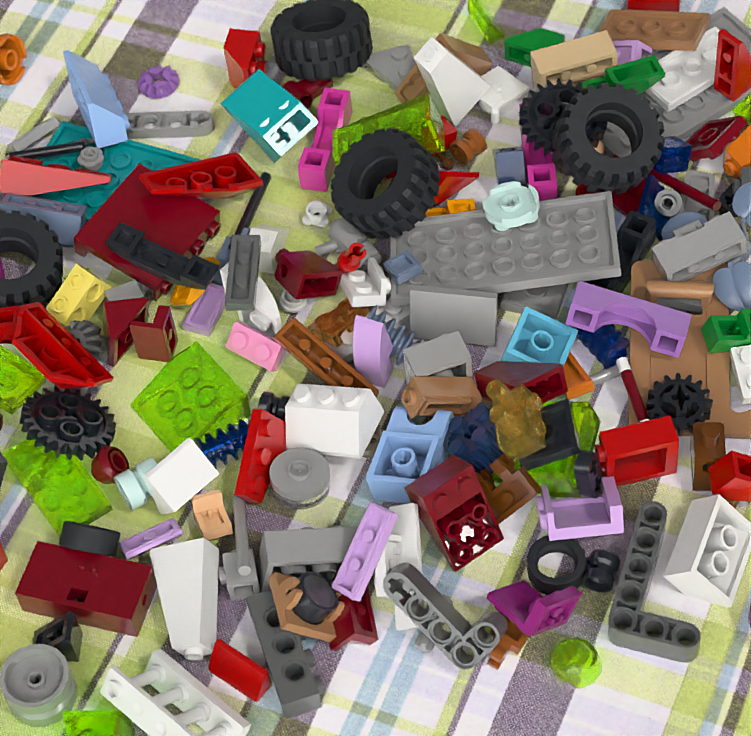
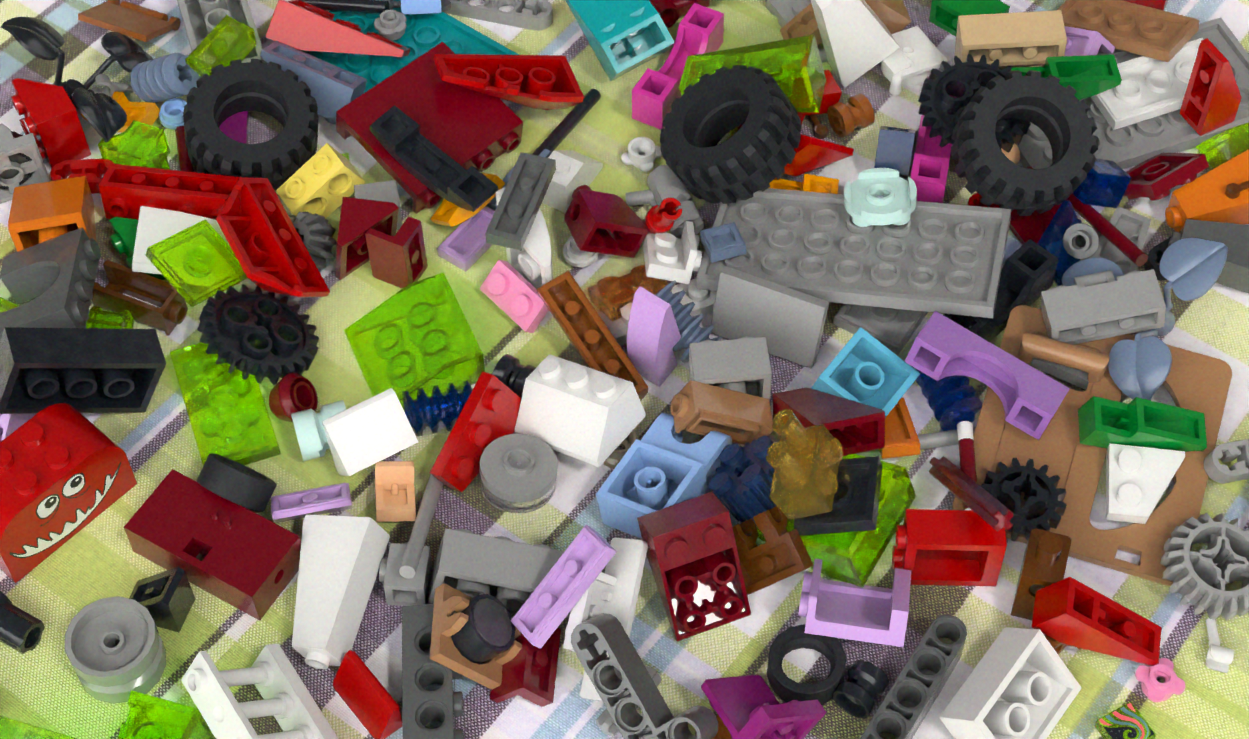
camera: 10 degrees right, 0 degrees up
black beam [574,450,603,498] -> none
none -> dark red axle [929,456,1014,531]

